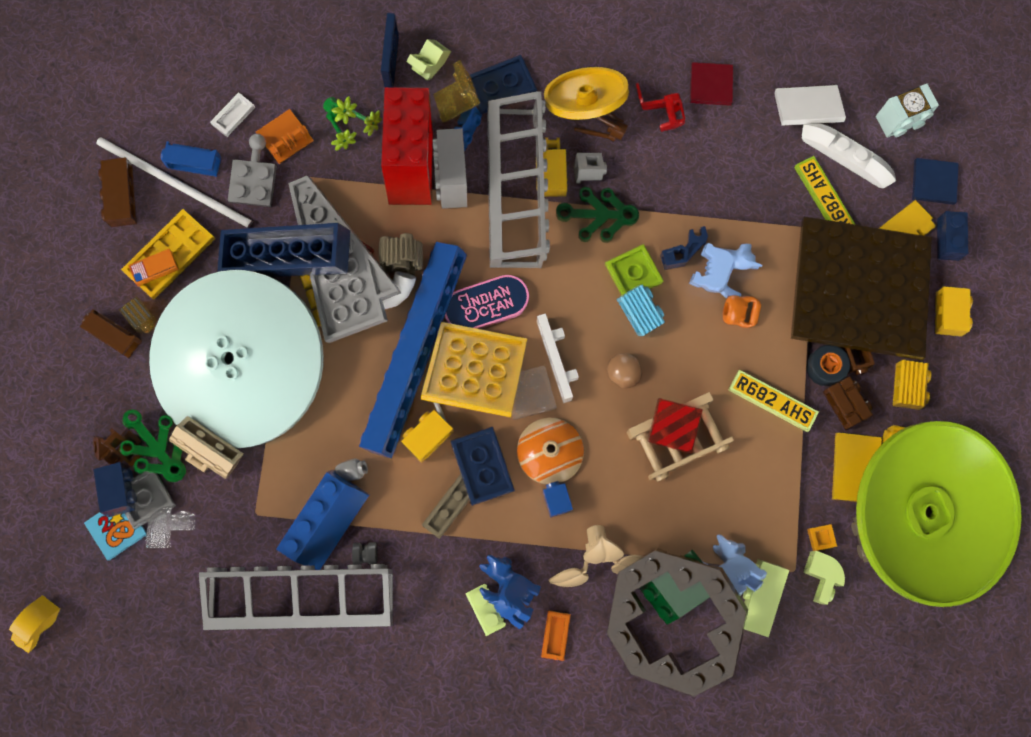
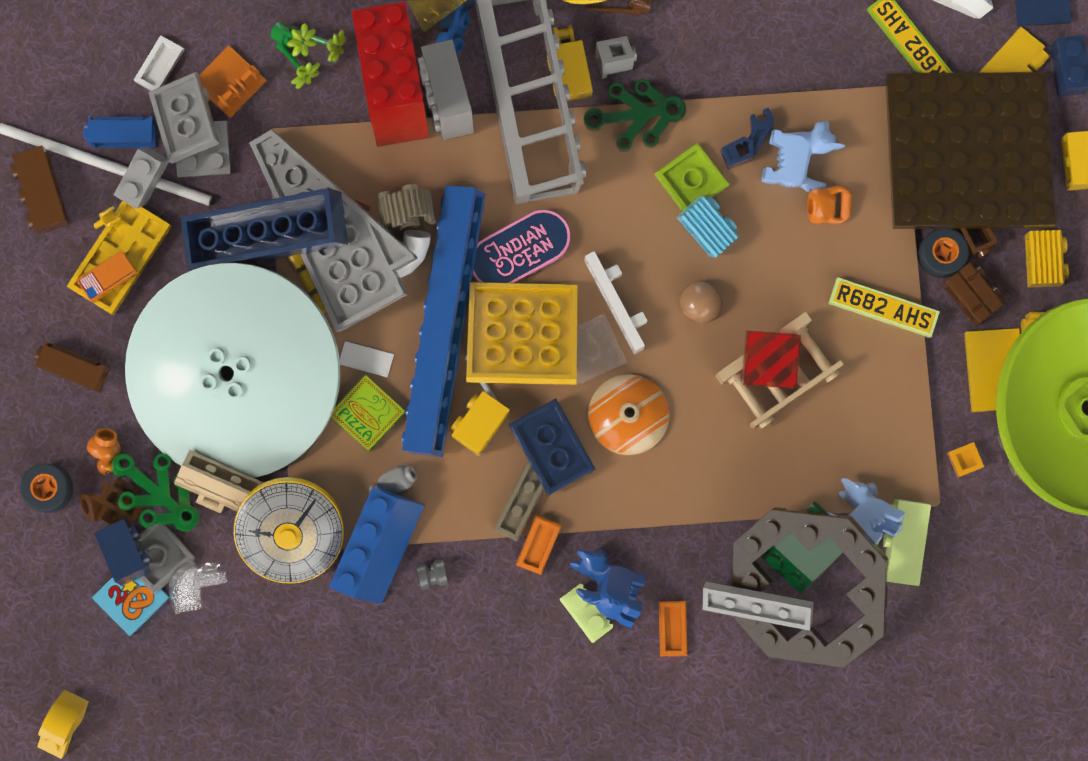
camera: 10 degrees left, 5 degrees up
clear yellow brick [119,296,158,334] -> none
light grey window [199,564,393,630] -> none
blue brick [542,481,573,518] -> none
tan plant [548,525,644,587] -> none
yellowish green brick [803,551,845,605] -> none
none -> black wheel [20,463,73,513]
none -> orange animal [87,428,121,475]
none -> yellow hand [94,206,121,229]
none -> light grey brick [114,146,169,209]
none -> light grey tile [149,72,220,163]
none -> light grey dish [234,477,344,583]
none -> lime tile [331,375,406,451]
none -> white sticker [340,341,394,377]
none -> orange tile [516,514,562,575]
none -> light grey plate [703,582,814,631]

